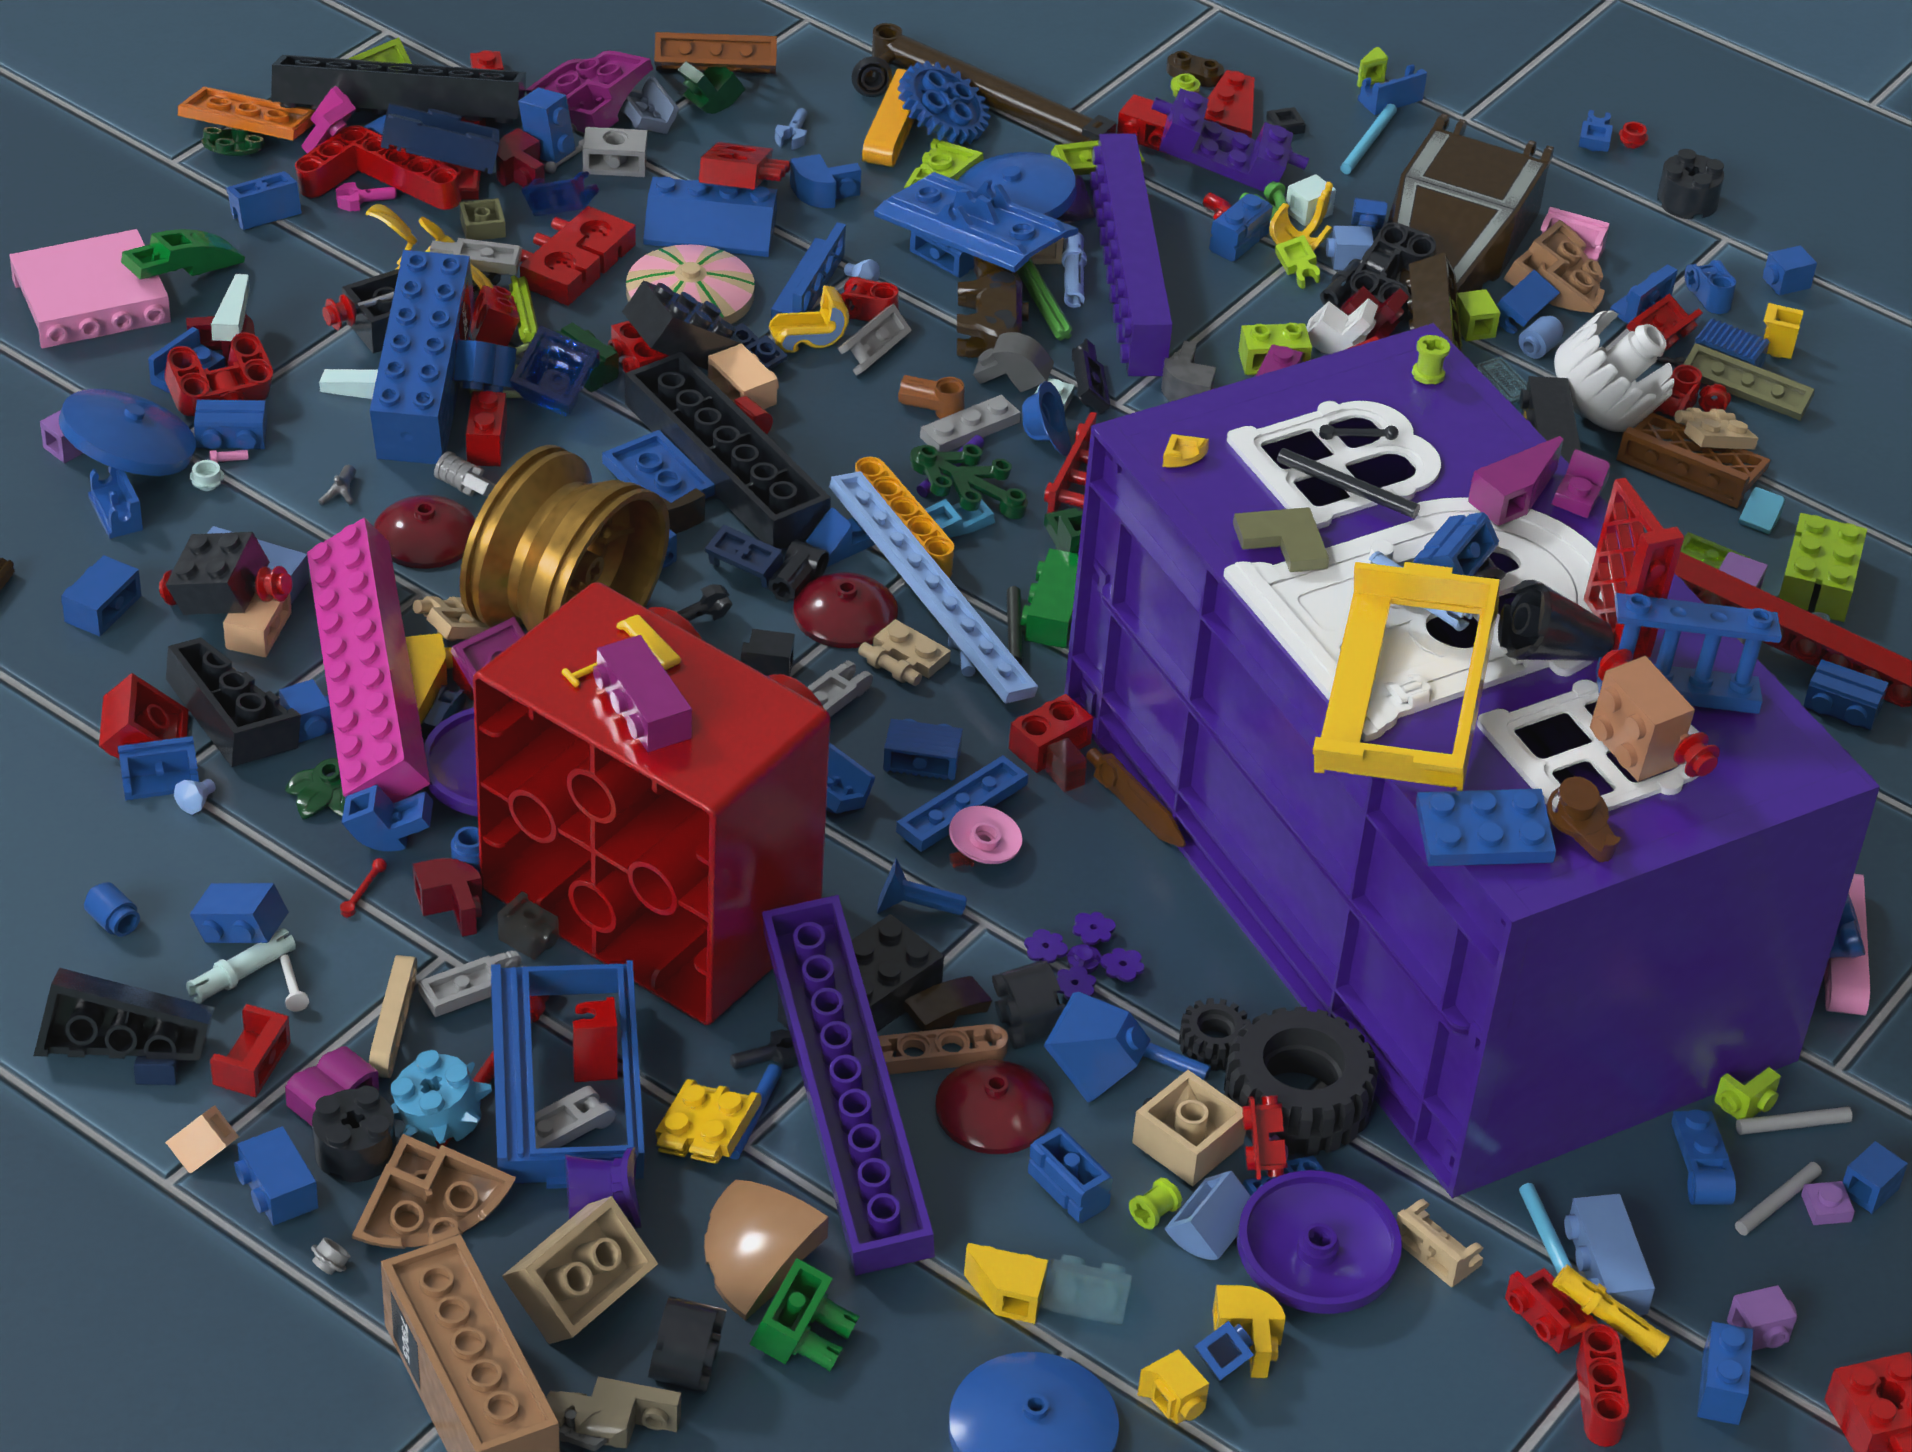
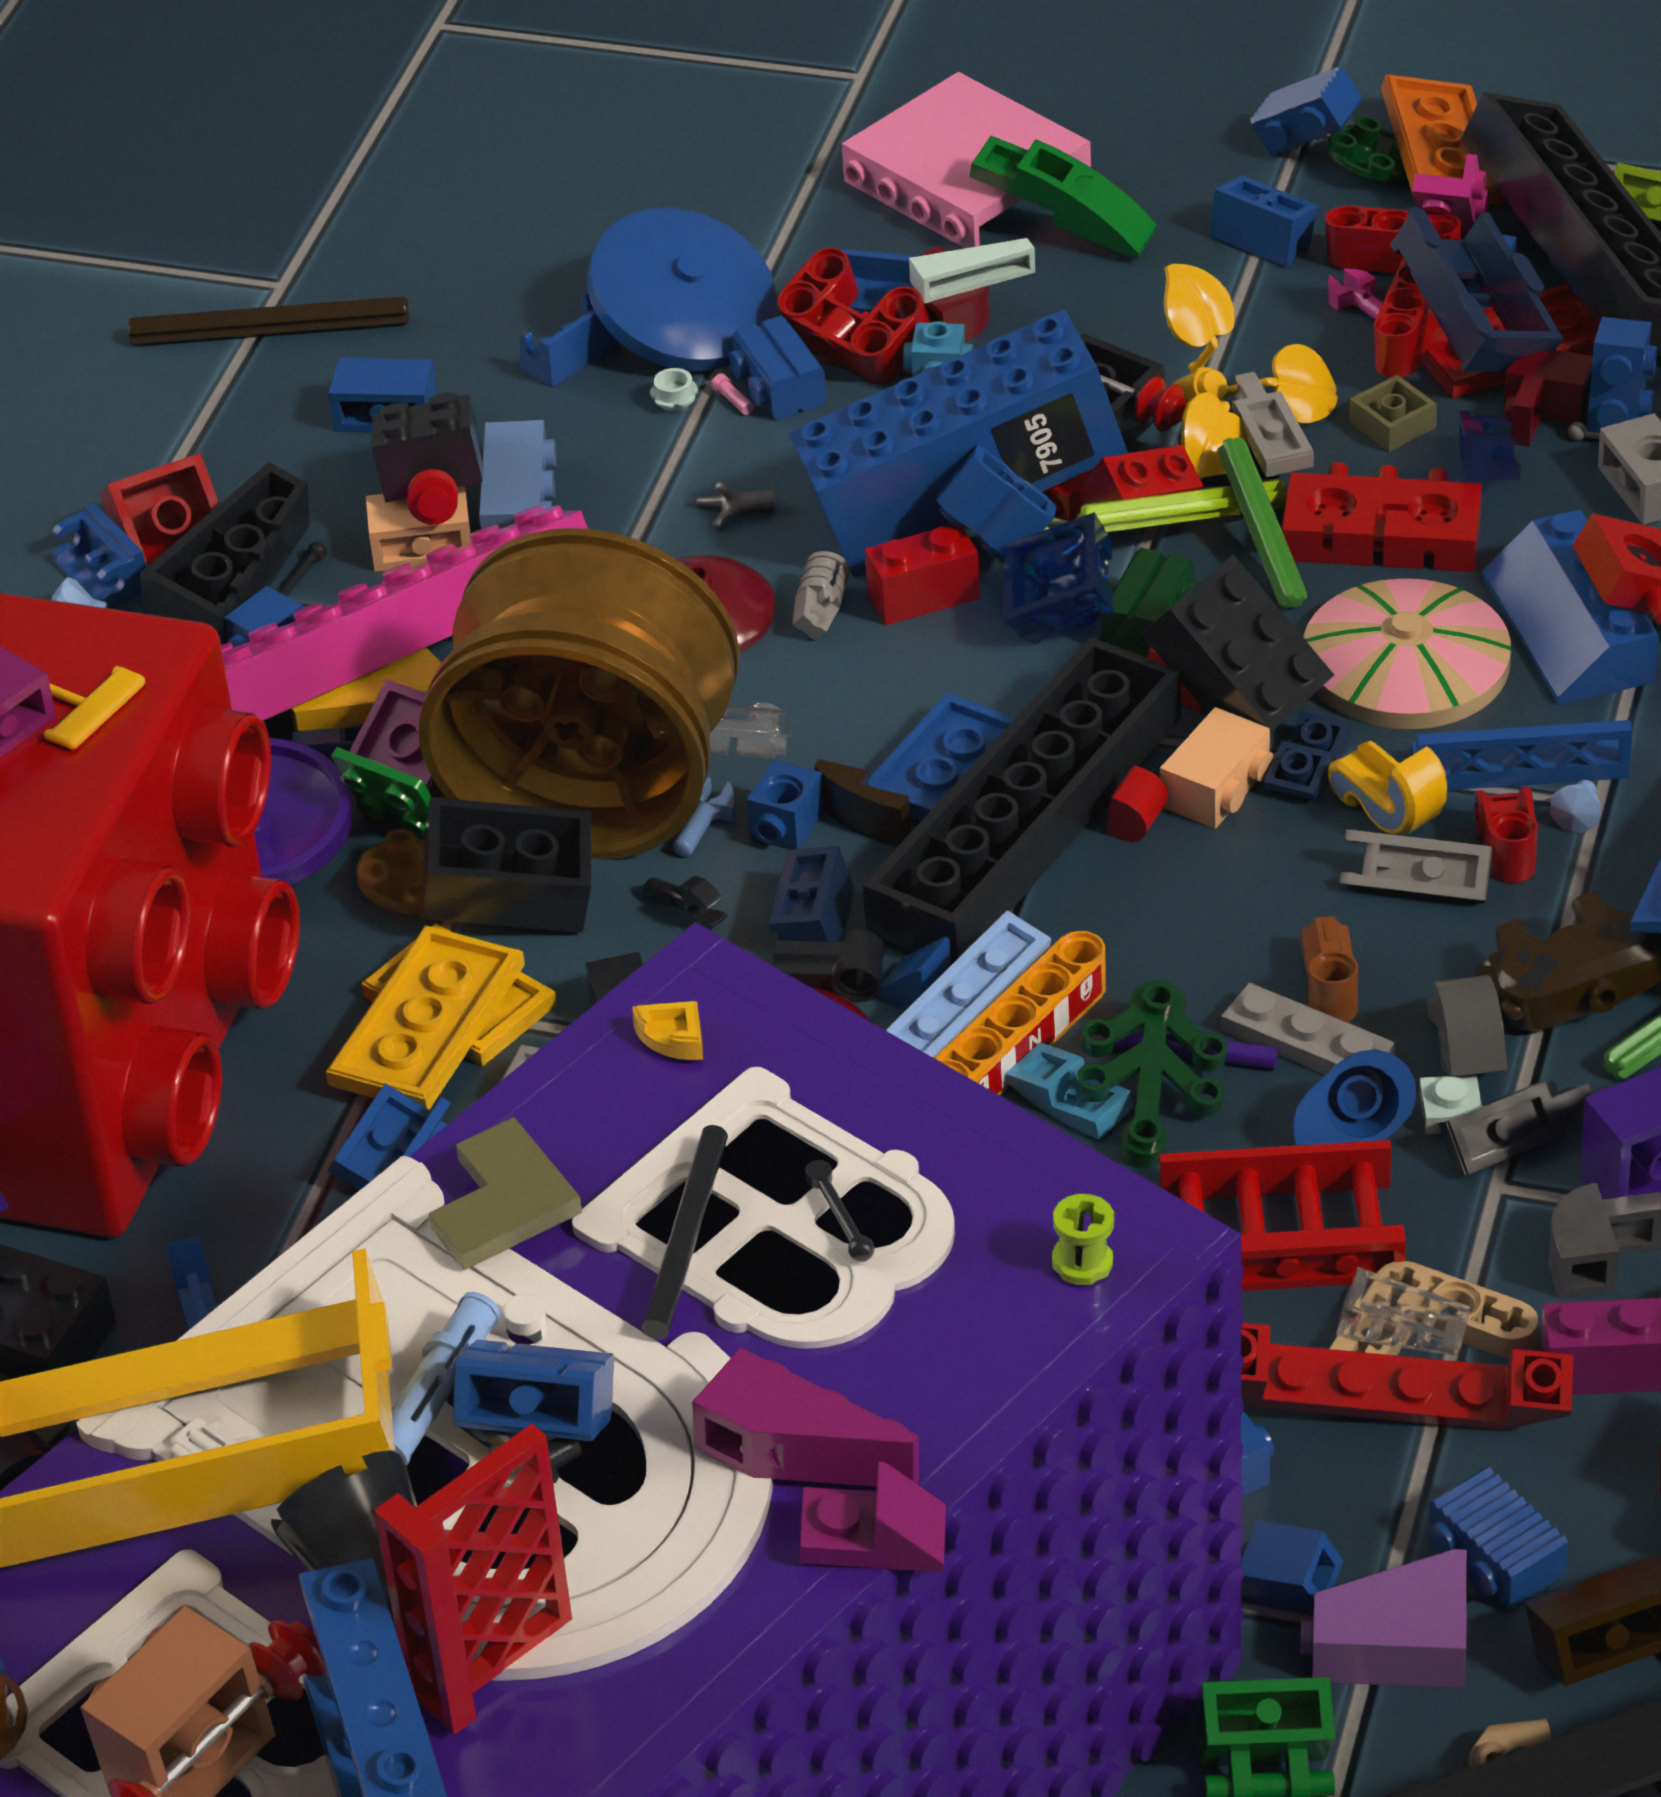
camera: 75 degrees right, 0 degrees up
none -> dark azure brick [903,321,974,377]
none -> bright green axle [1218,437,1307,609]
none -> blue brick [1250,66,1362,156]

